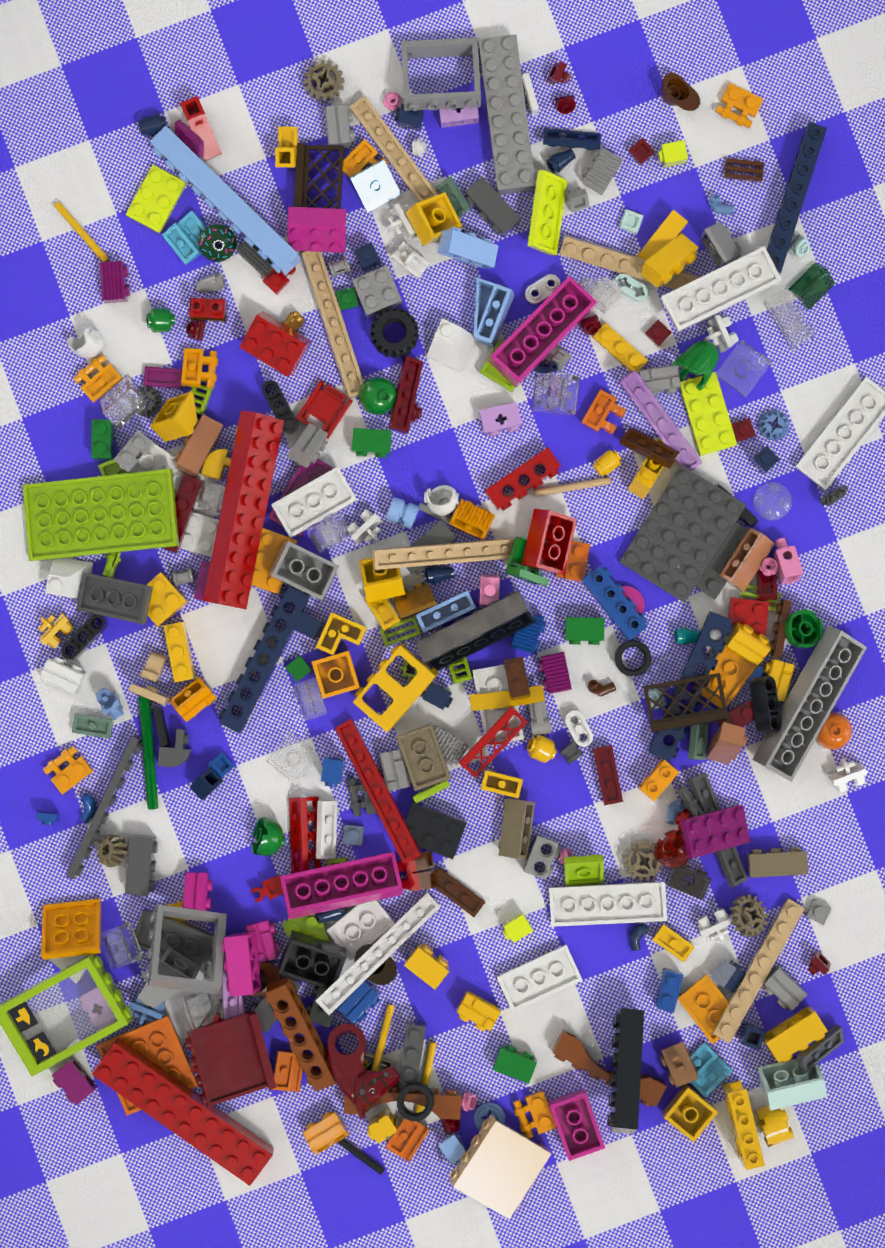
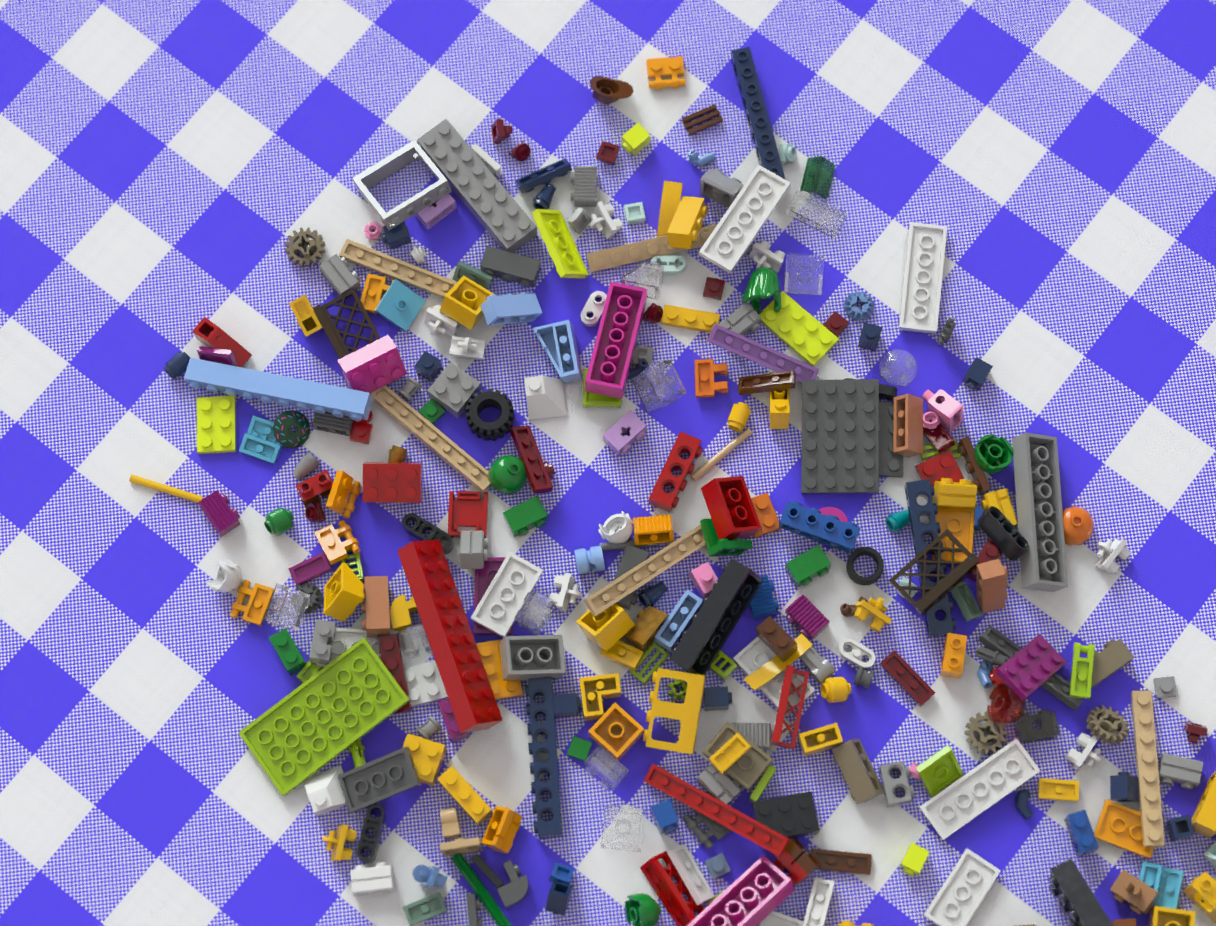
camera: 30 degrees left, 15 degrees down
none -> light orange plate [326,470,361,519]
none -> white hips [589,201,623,240]
none -> yellow plate [708,732,751,774]
none -> yellow hips [854,597,892,632]
none -> dark blue brick [963,357,993,391]
none -> lime plate [1069,642,1094,699]

